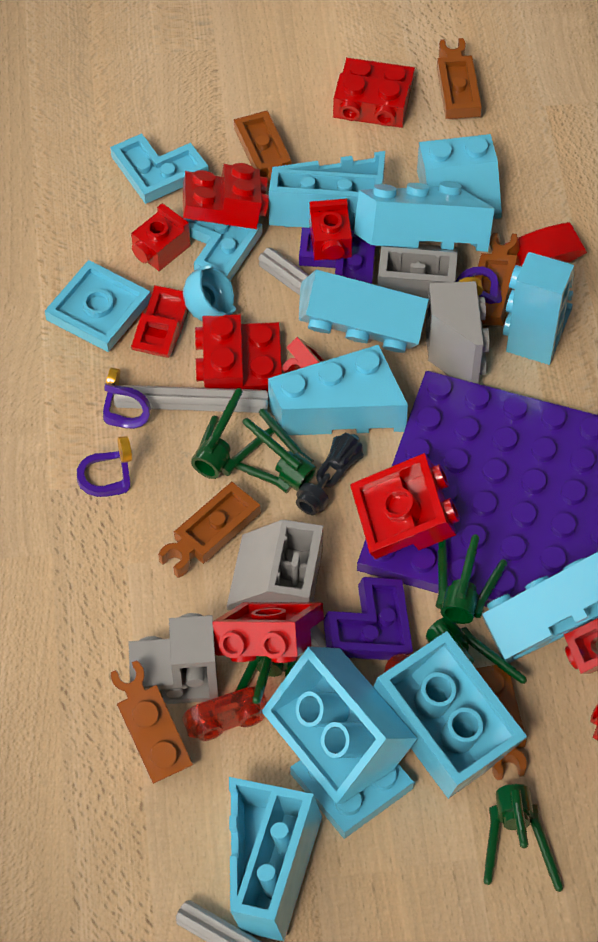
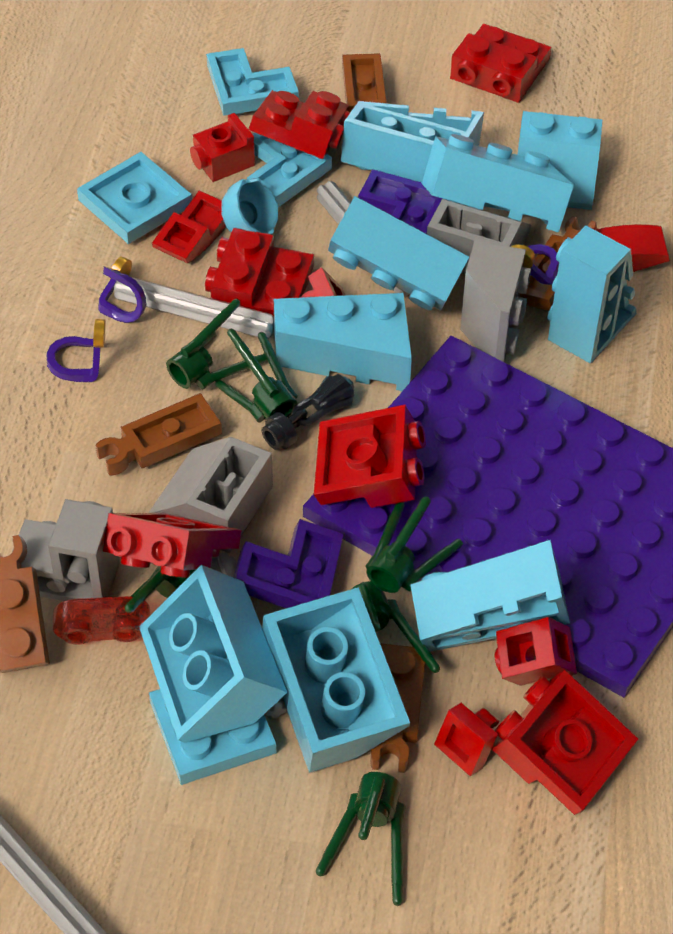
camera: 15 degrees right, 5 degrees down
medium azure wedge [229,777,322,942] -> none
red brick [309,199,352,261] -> none
dark orange plate [437,38,482,119] -> none
none -> red tile [434,702,499,777]

